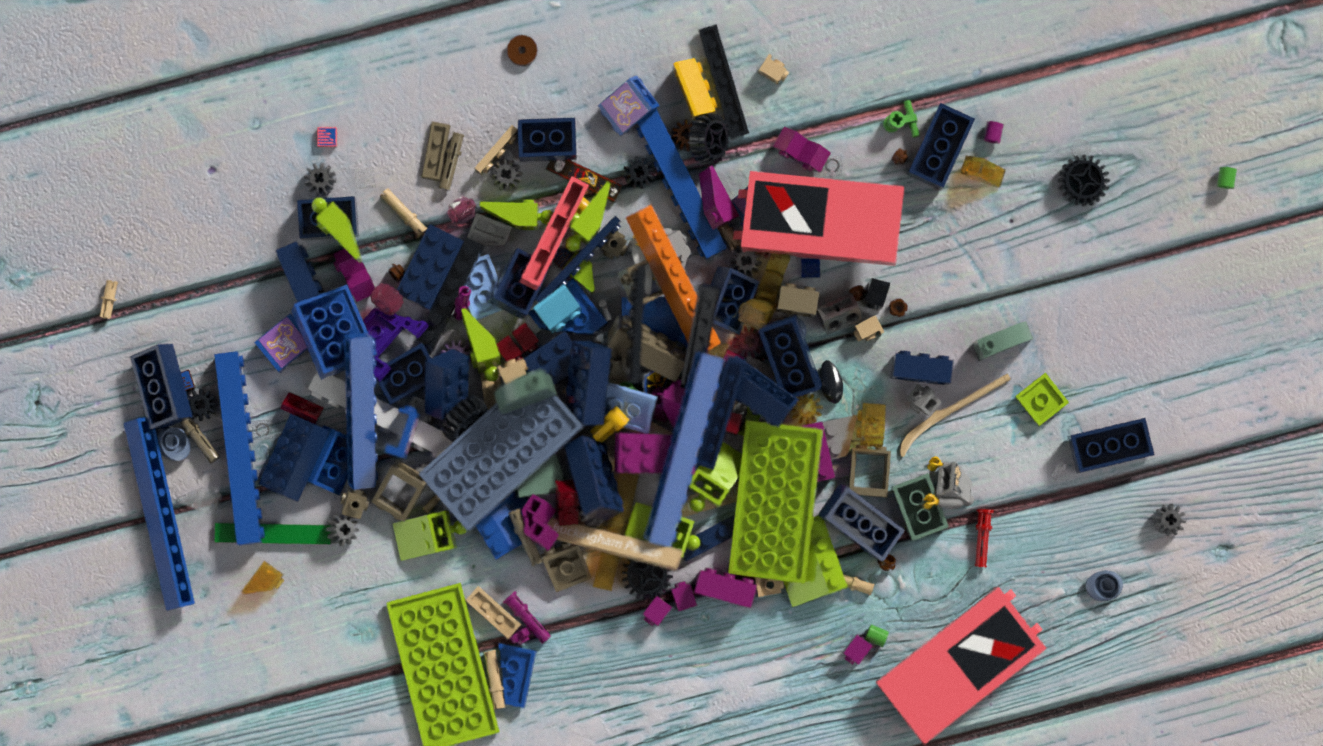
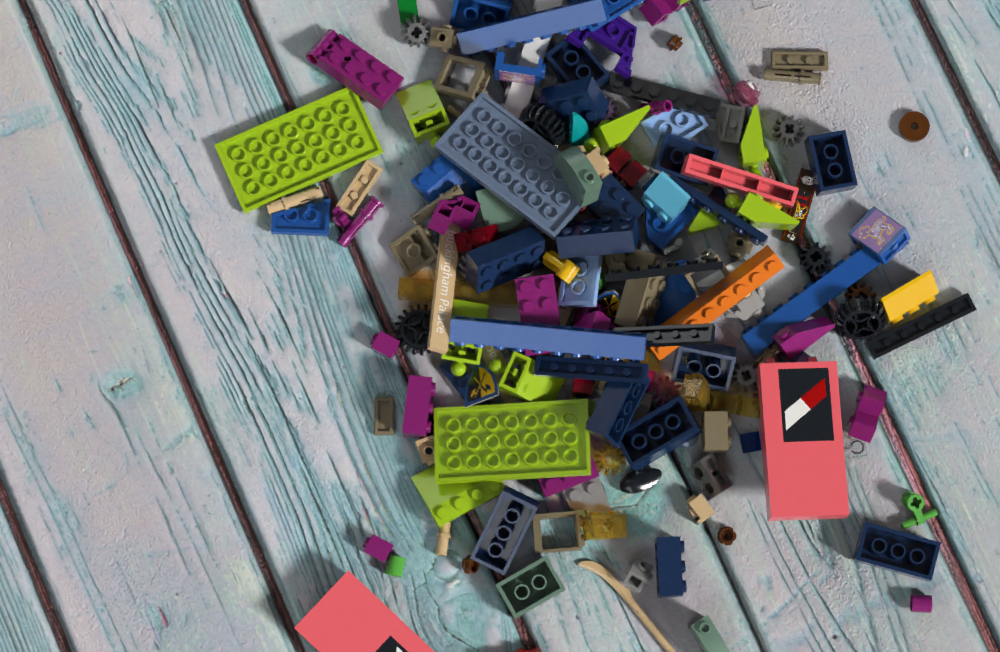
camera: 85 degrees right, 5 degrees down
clear pink gear [370,283,404,315] -> none
tan pin [380,188,427,237] -> none
dark blue brick [395,224,464,311] -> none
tan plate [475,125,518,175] -> none
magenta brick [672,581,697,611] -> none
tan brick [758,54,789,85] -> none
reddish brown plate [849,285,867,302] -> none
black slope [863,278,890,310] -> none
reddish brown plate [891,148,908,165] -> none
light grey torso [923,456,974,509] -> none
clear yellow slope [960,155,1006,188] -> none
none -> magenta hinge [306,29,404,110]
none -> dark tan tile [374,397,394,436]
none -> shield [464,364,499,408]
none -> teal piece [568,112,590,147]

